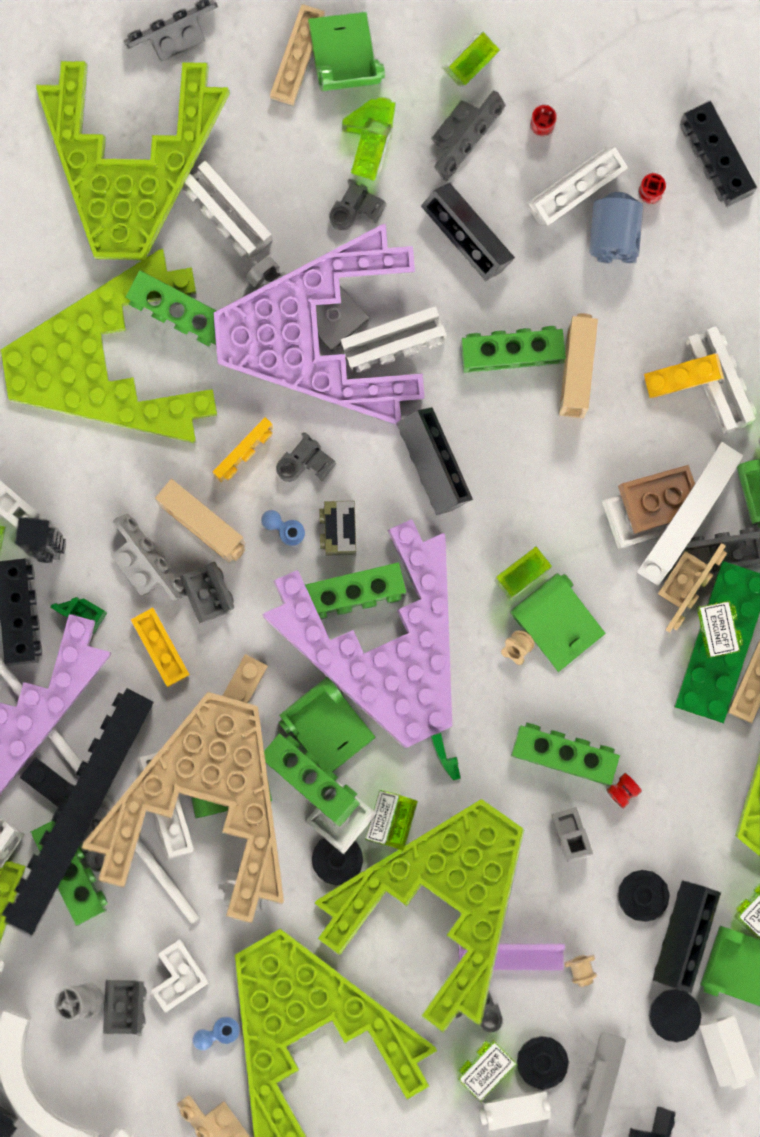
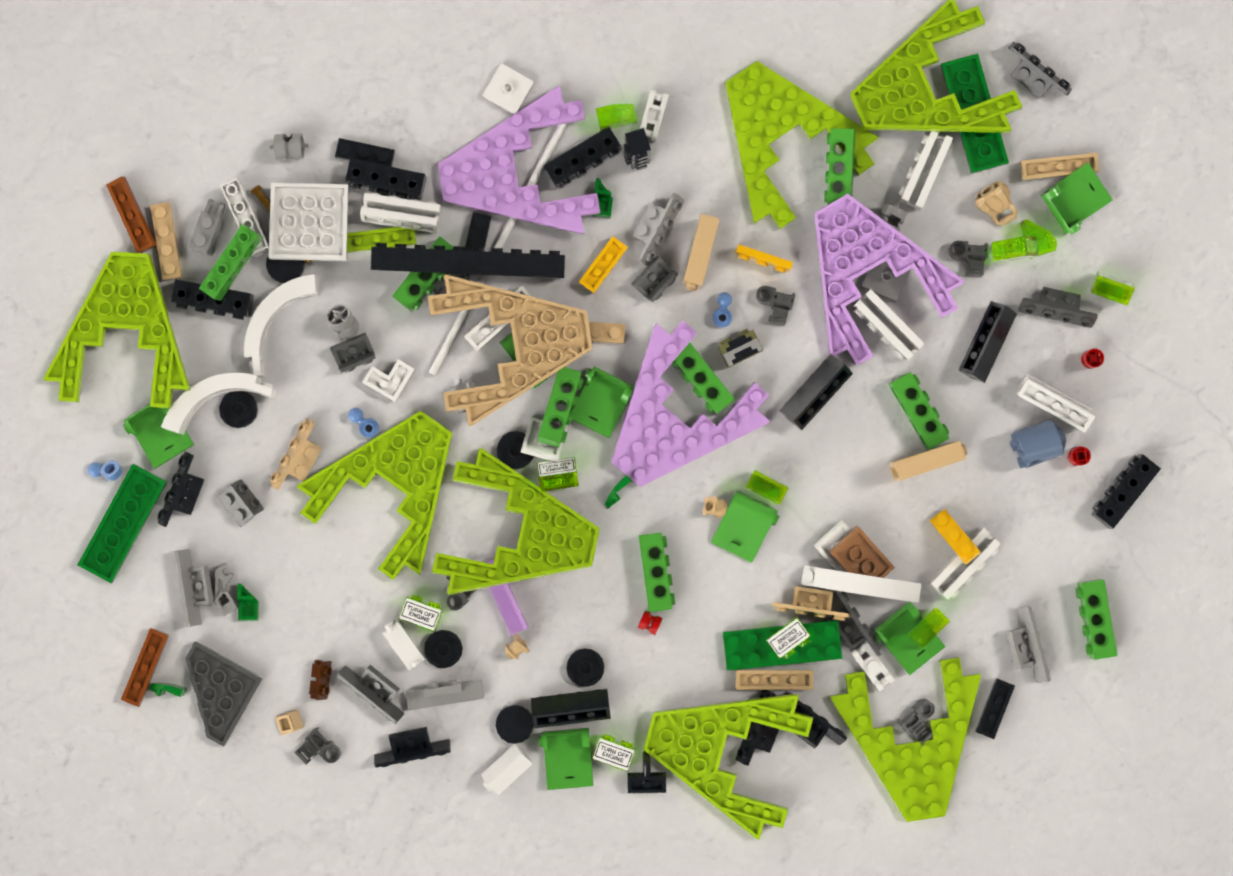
camera: 70 degrees right, 5 degrees up
light grey brick [552,807,593,862] -> none
none -> green plate [940,53,1009,174]
none -> tan piece [975,181,1017,226]

